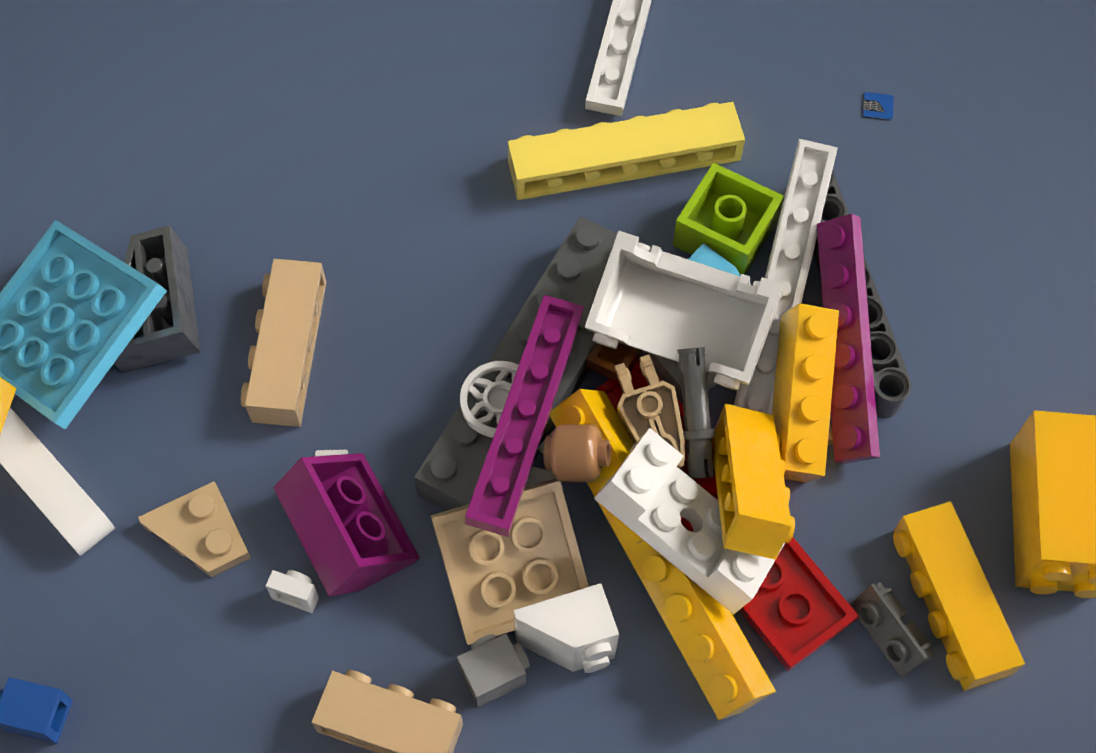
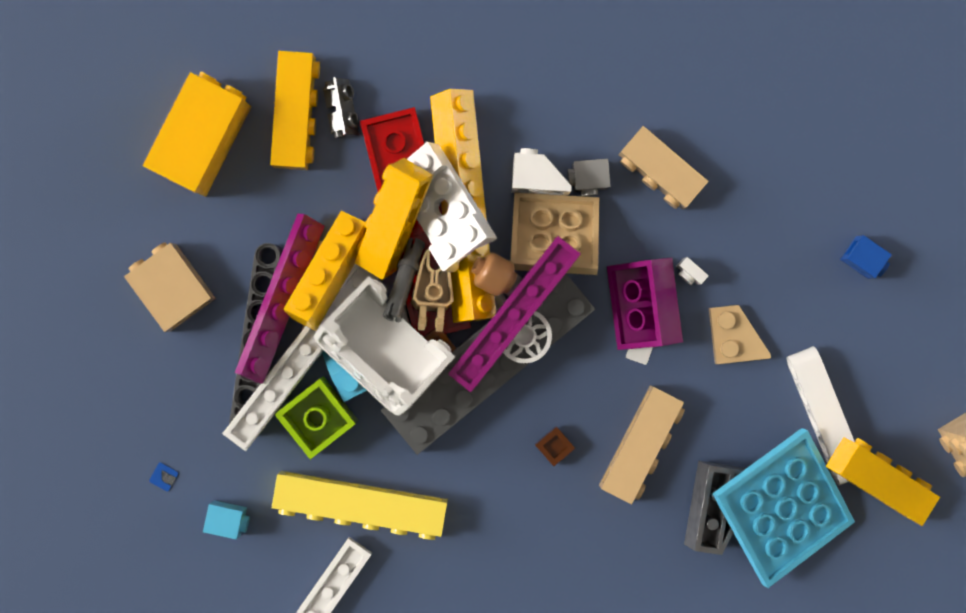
camera: 160 degrees left, 25 degrees up
none -> tan brick [124,242,216,332]
none -> medium azure brick [203,500,250,540]
none -> reddish brown plate [535,426,575,467]

